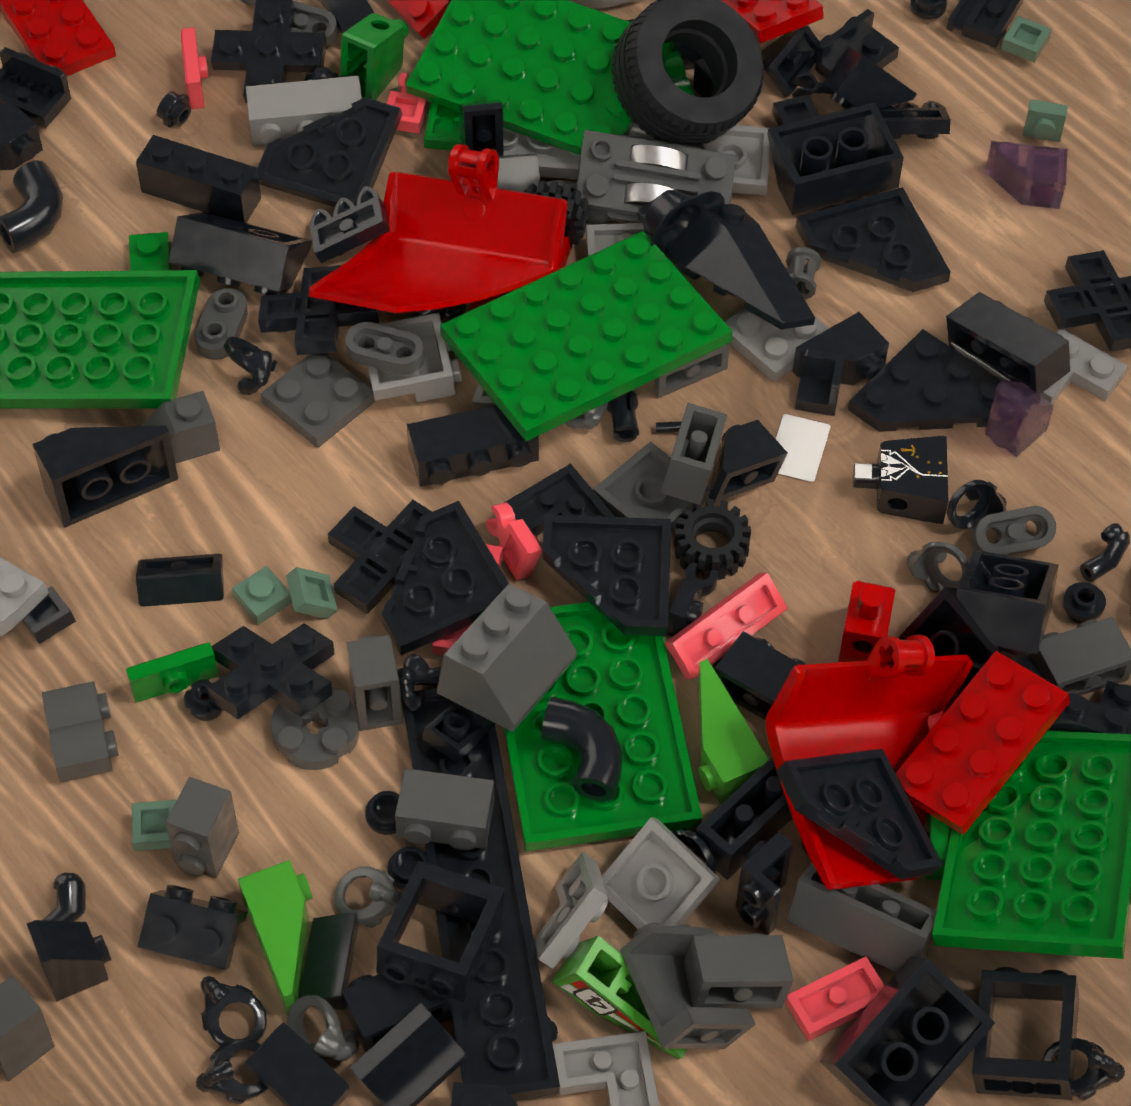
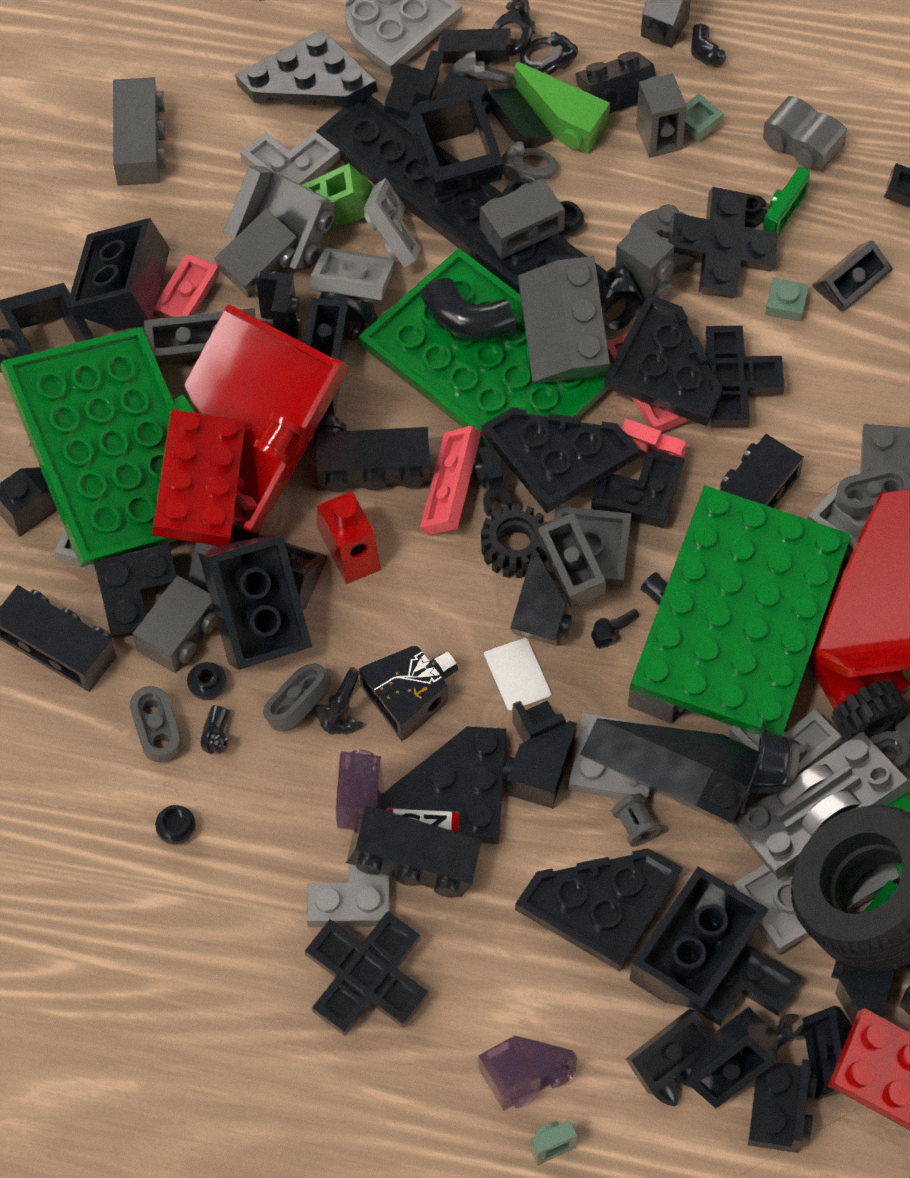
camera: 145 degrees right, 5 degrees up
sand green plate [286,567,338,619] -> none
bright green slope [697,659,769,804] -> none
black plate [776,749,943,880] -> none
dark grey piece [907,542,969,593] -> none

